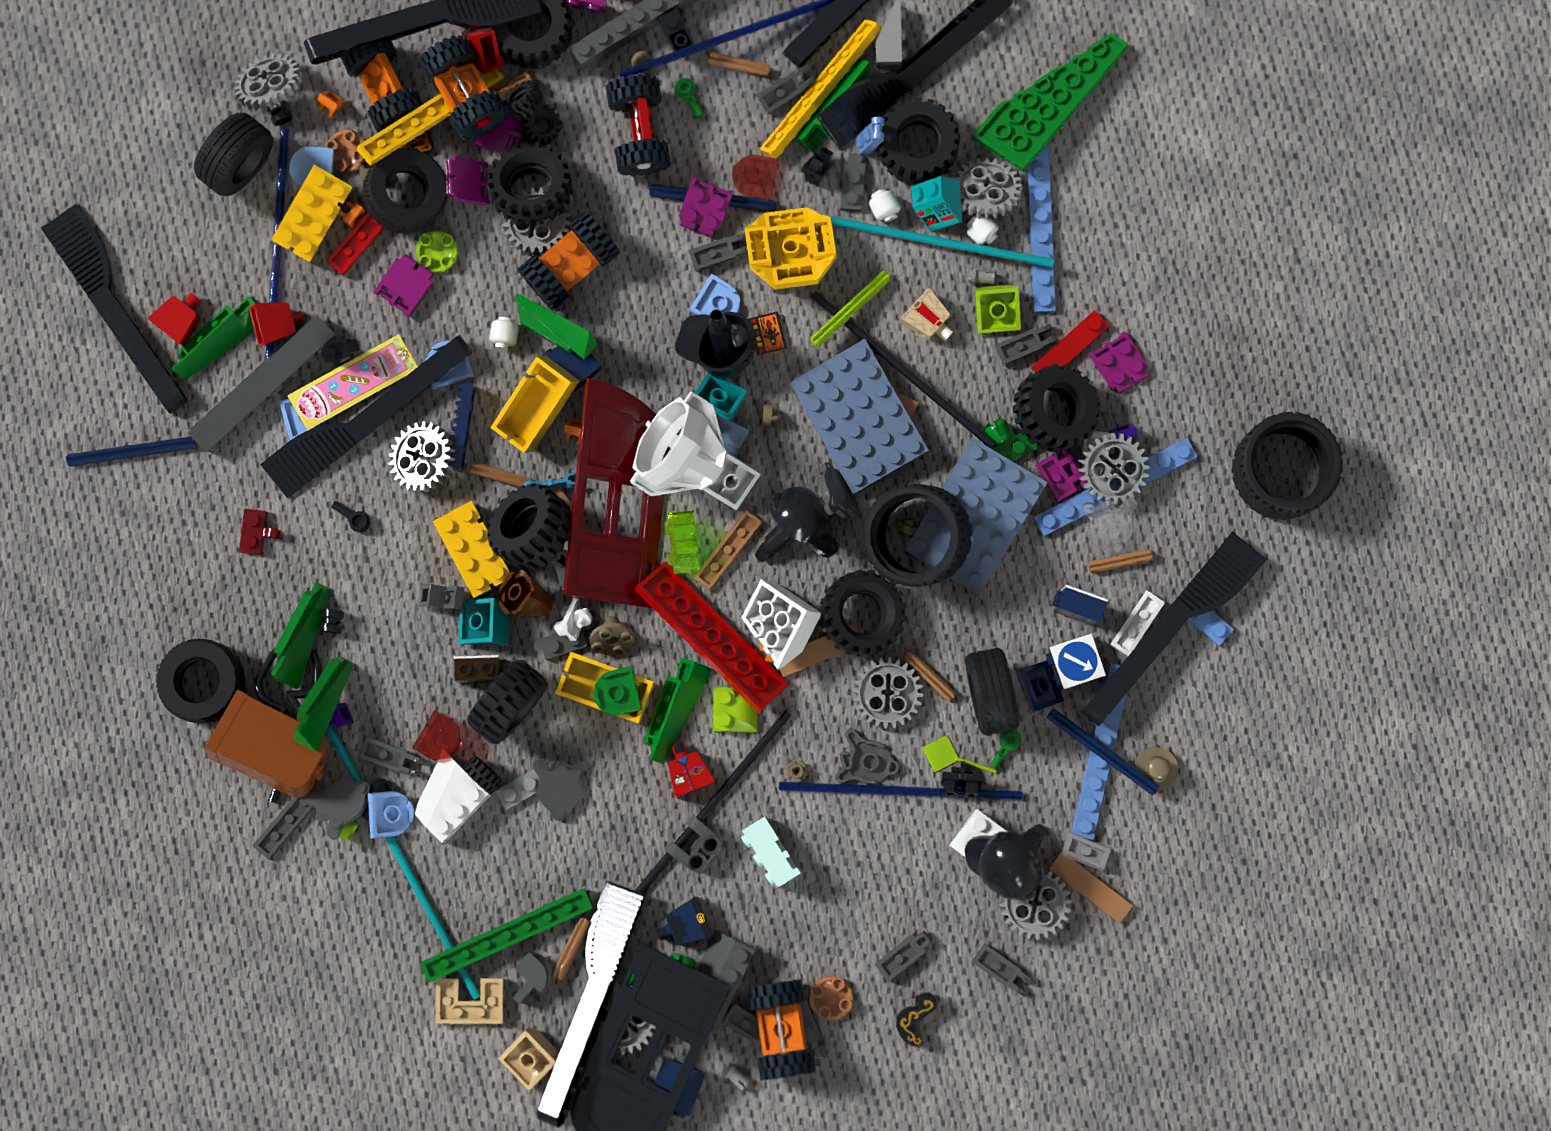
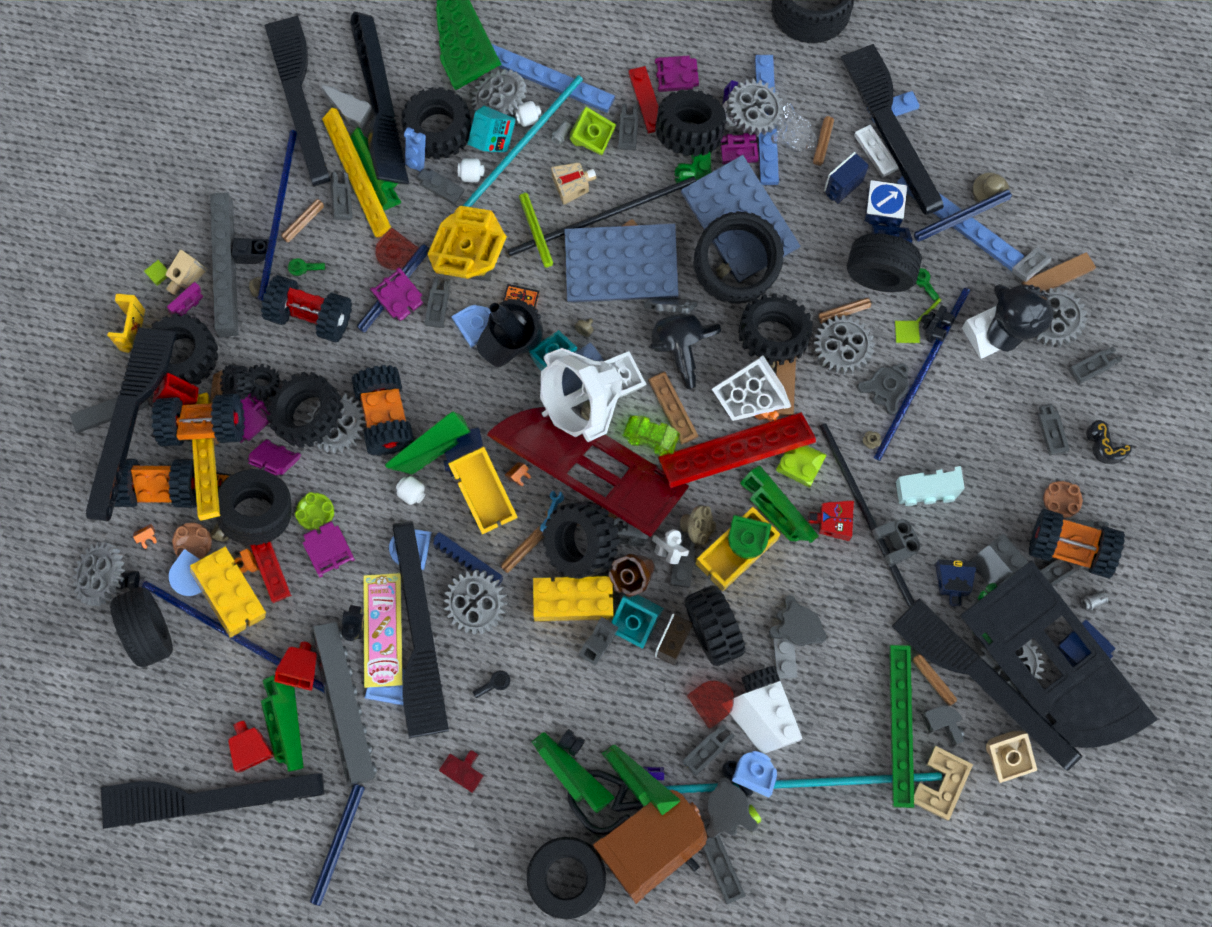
camera: 65 degrees left, 10 degrees down
black hips [801,147,834,184] -> none

